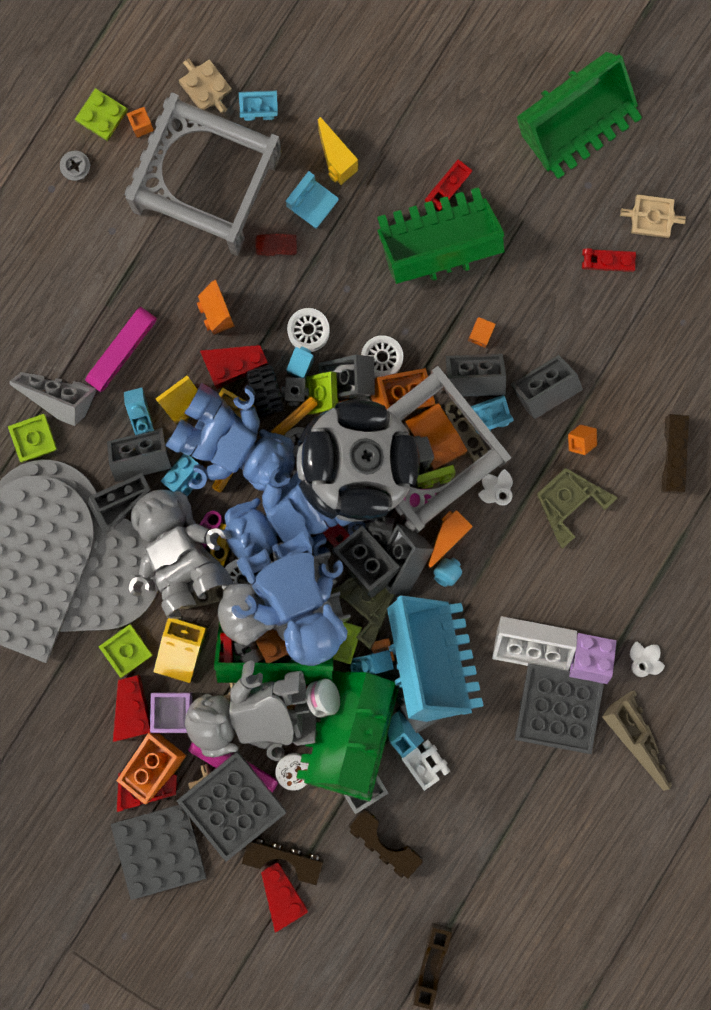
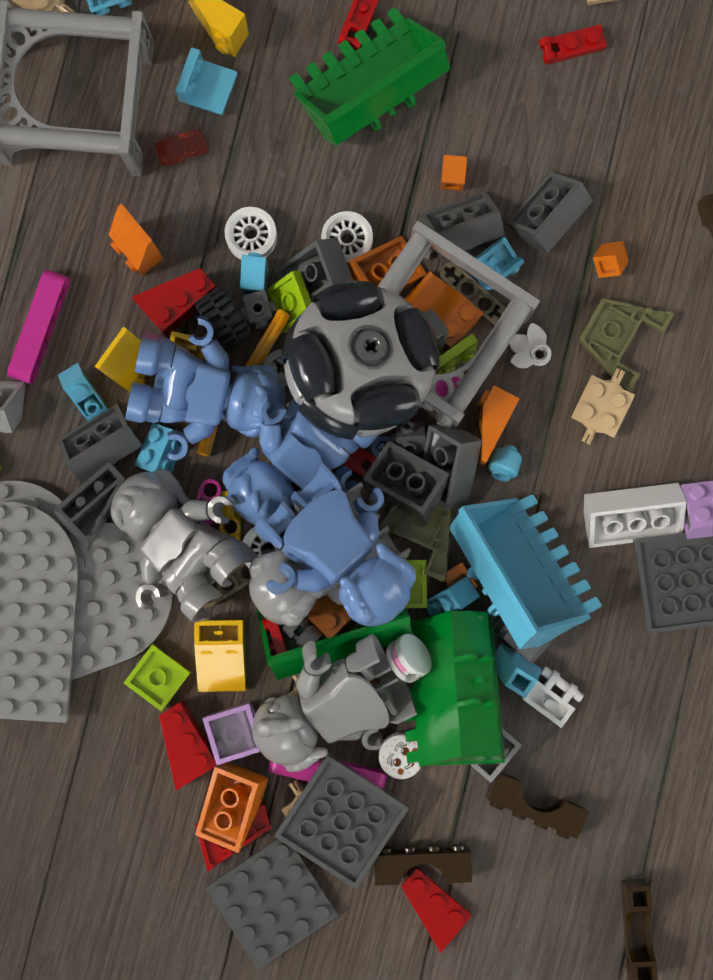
camera: 15 degrees left, 0 degrees up
none -> tan plate [571,368,635,445]

